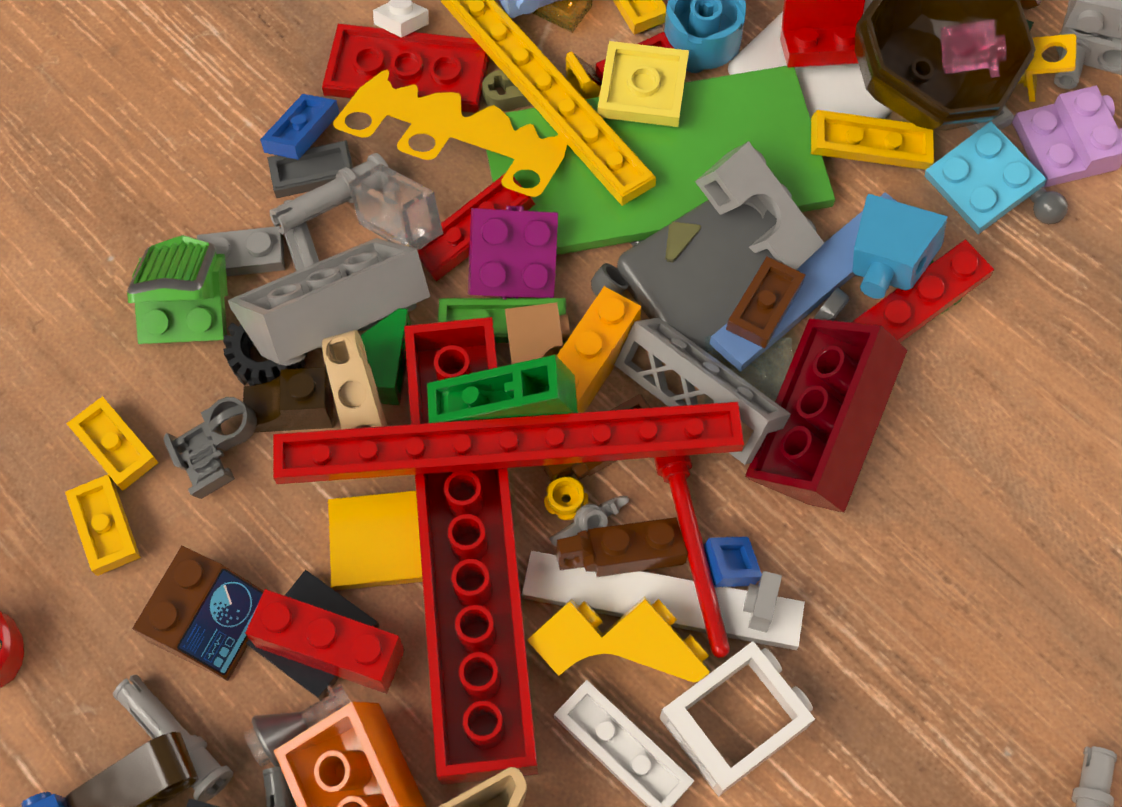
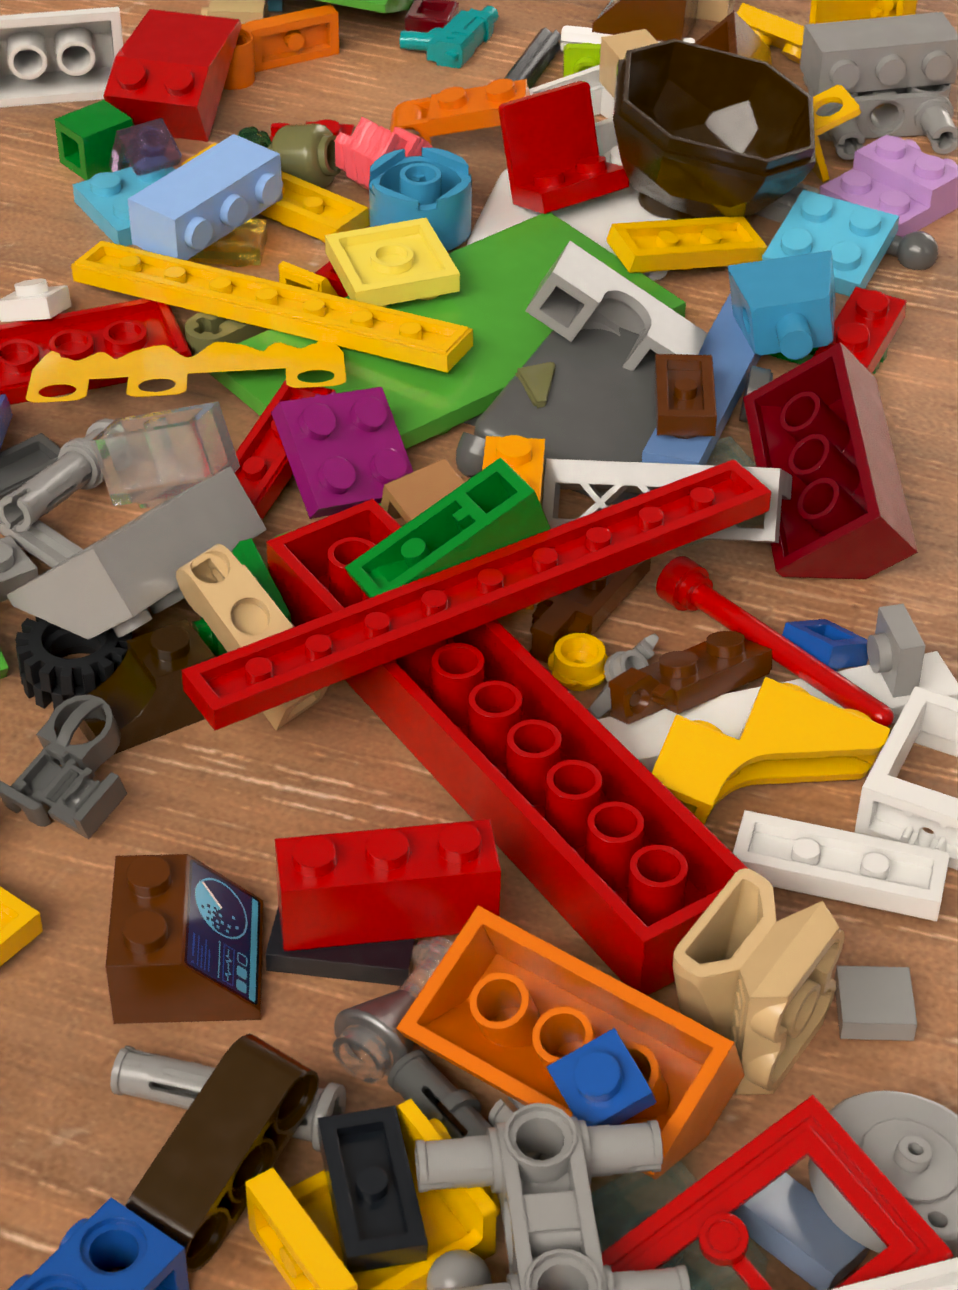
camera: 30 degrees left, 25 degrees down
yellow tile [328,491,423,591] -> none
clear pink bracket [941,19,1007,78] -> none

